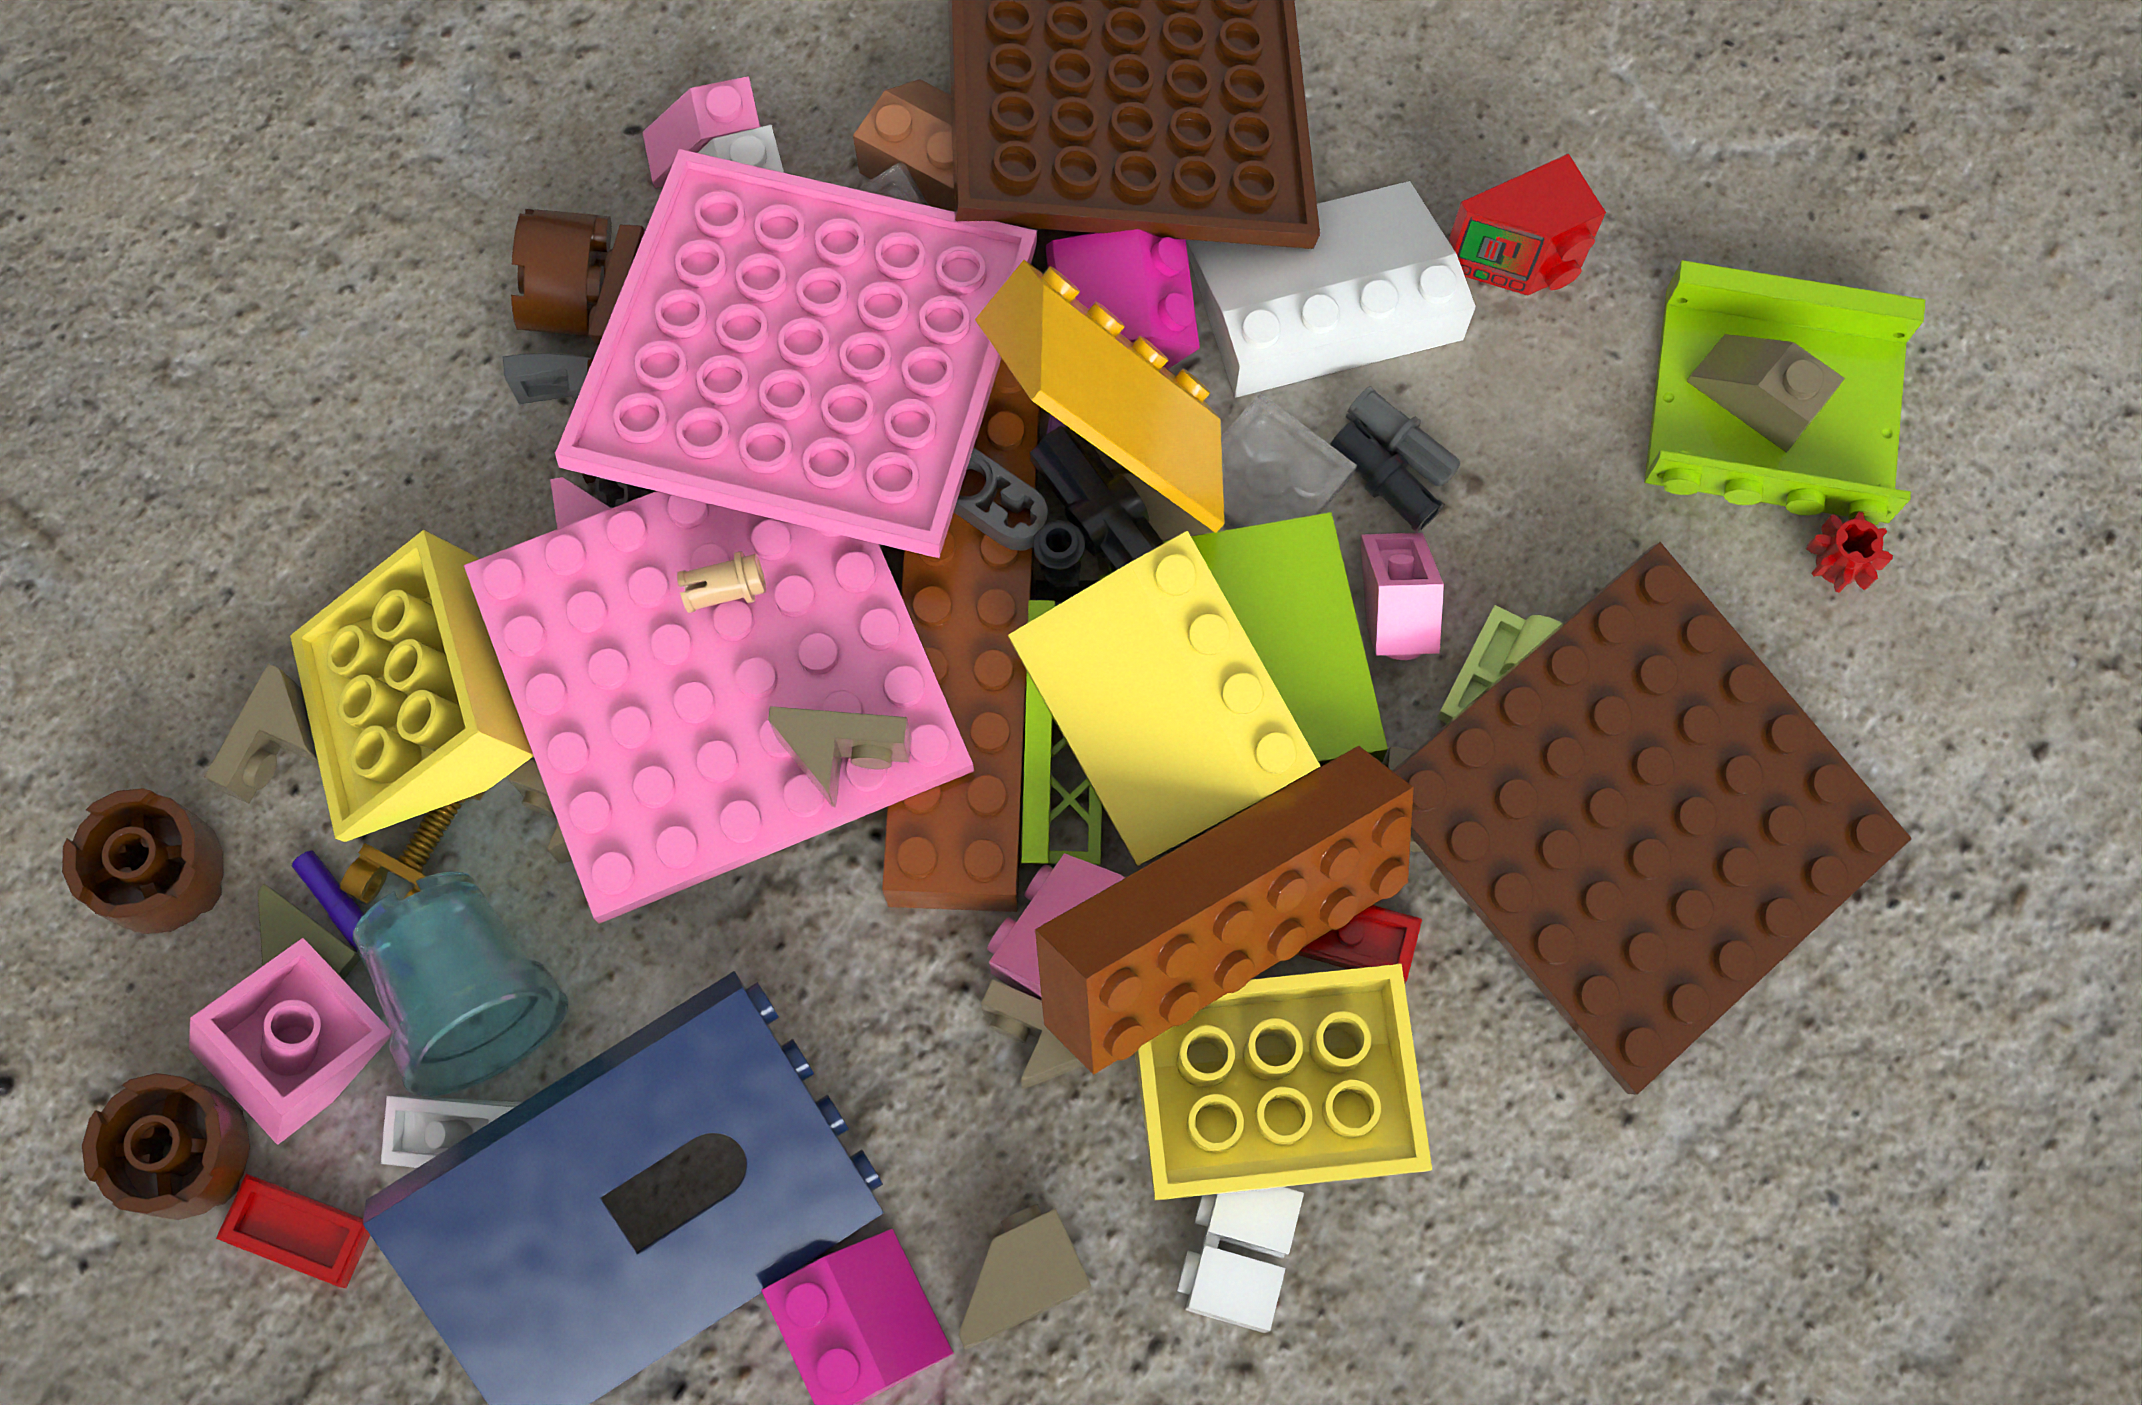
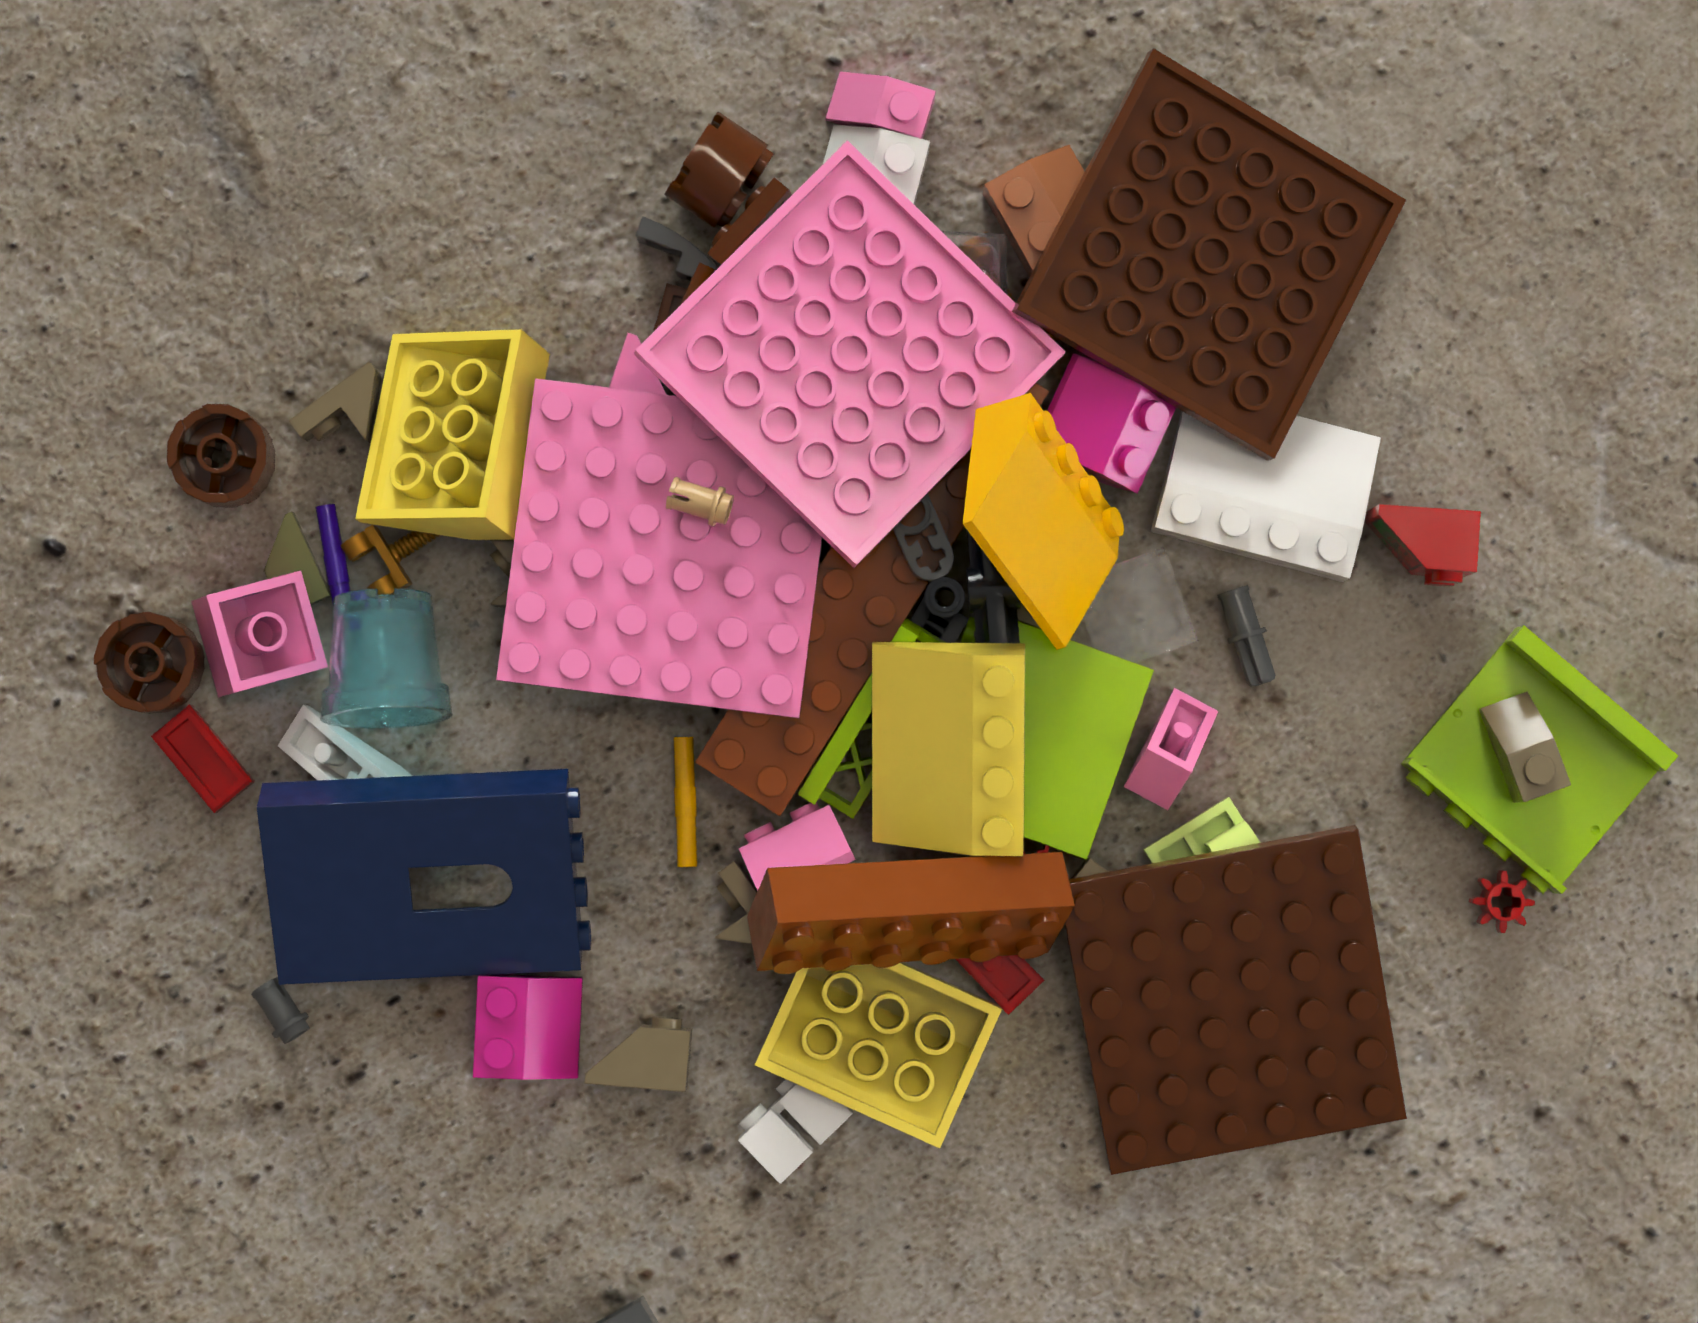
camera: 30 degrees right, 15 degrees up
dark tan slope [768,706,912,807] -> none
black pin [1329,419,1445,533] -> none
none -> yellow piece [673,737,697,867]

